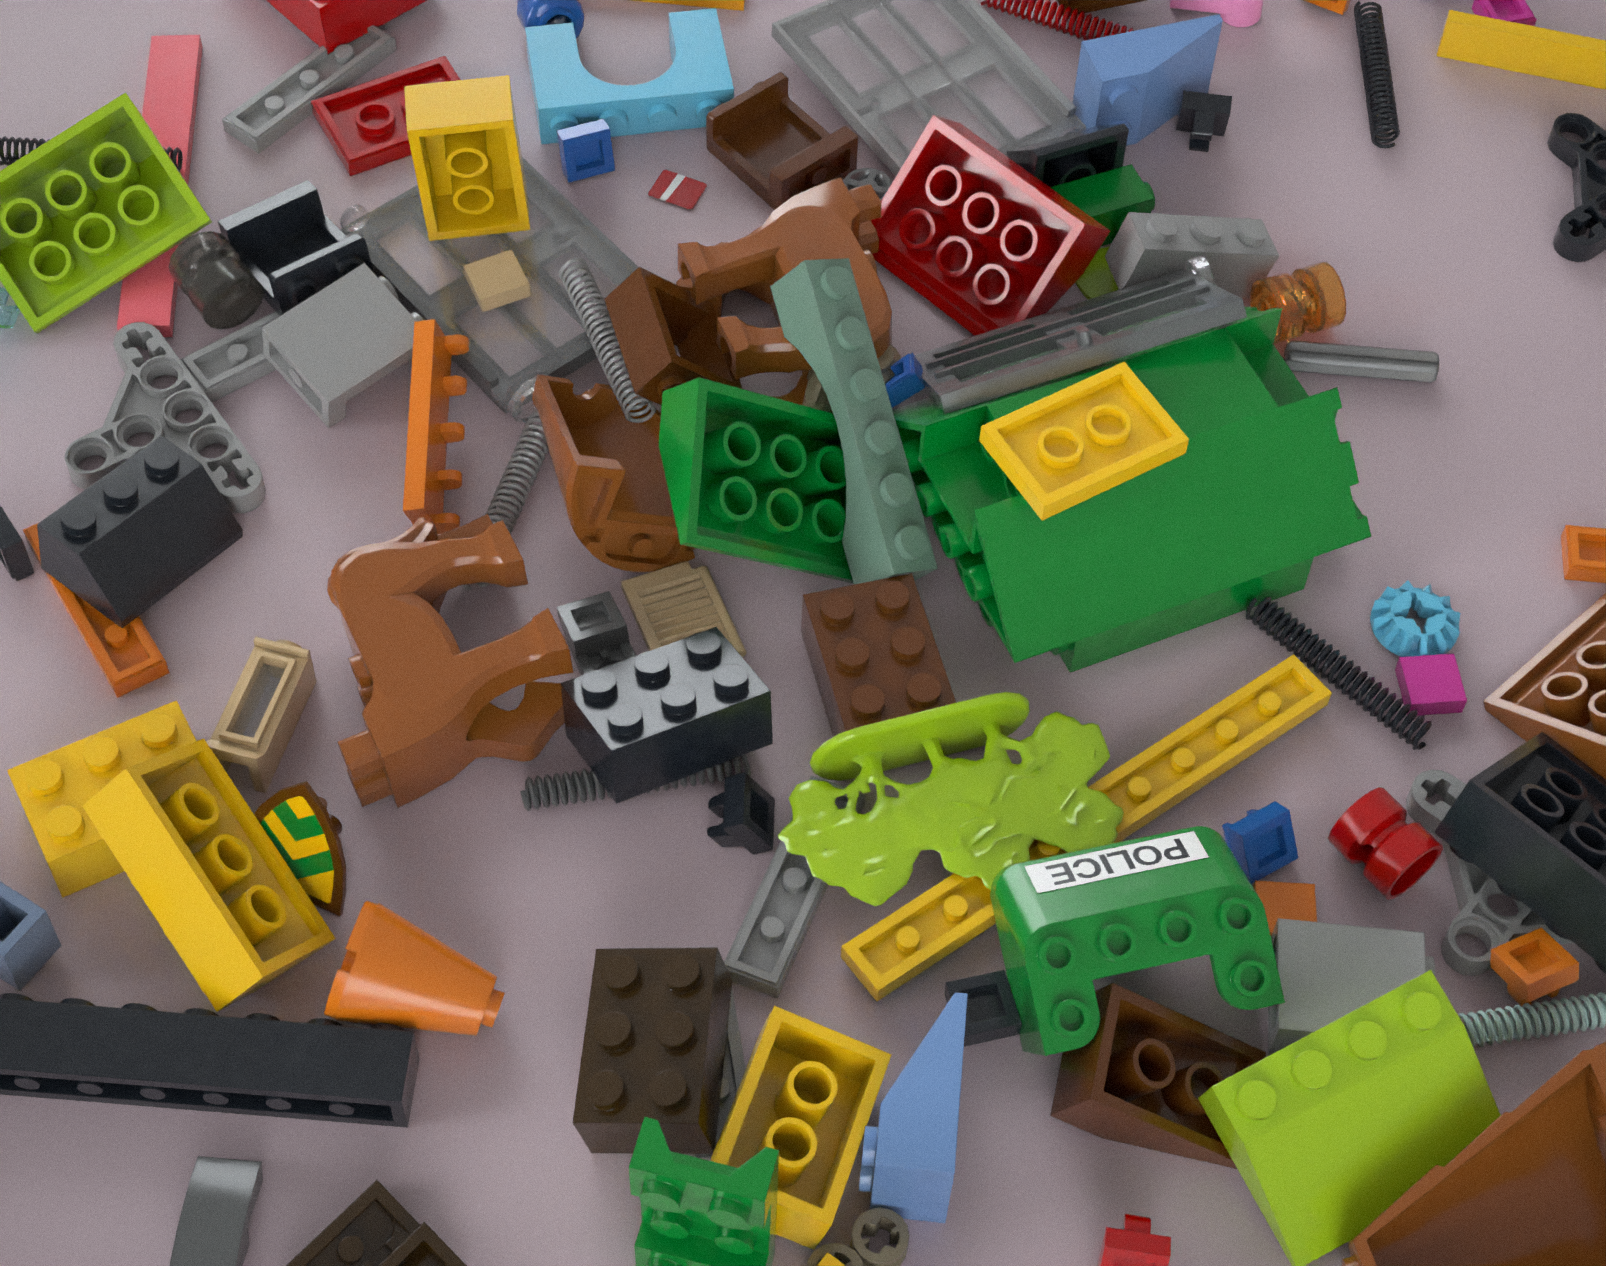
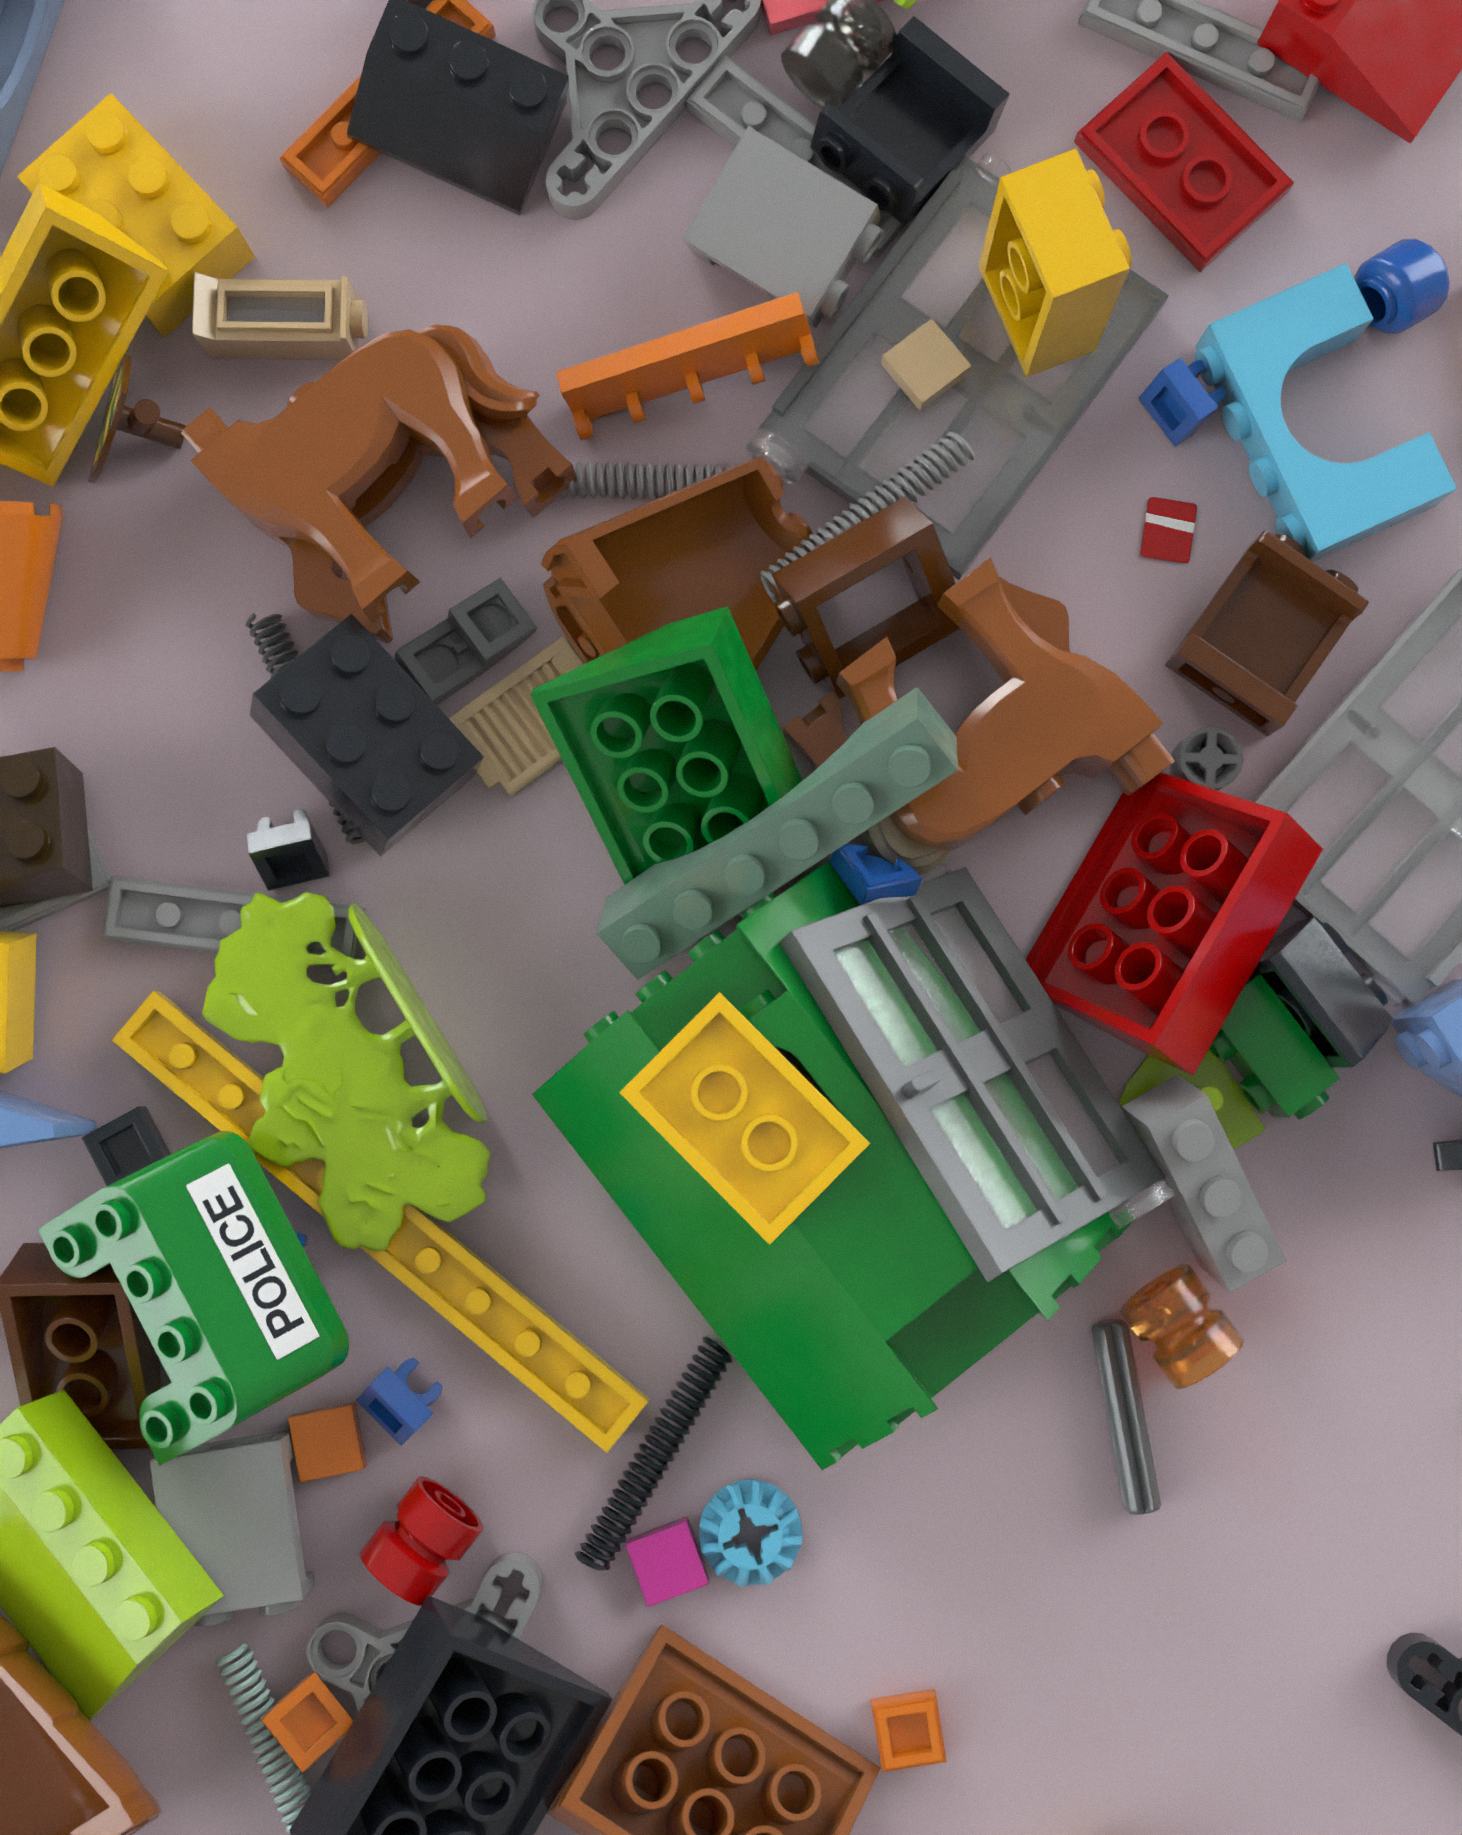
camera: 80 degrees right, 30 degrees up
reddish brown brick [801,573,956,737] -> none

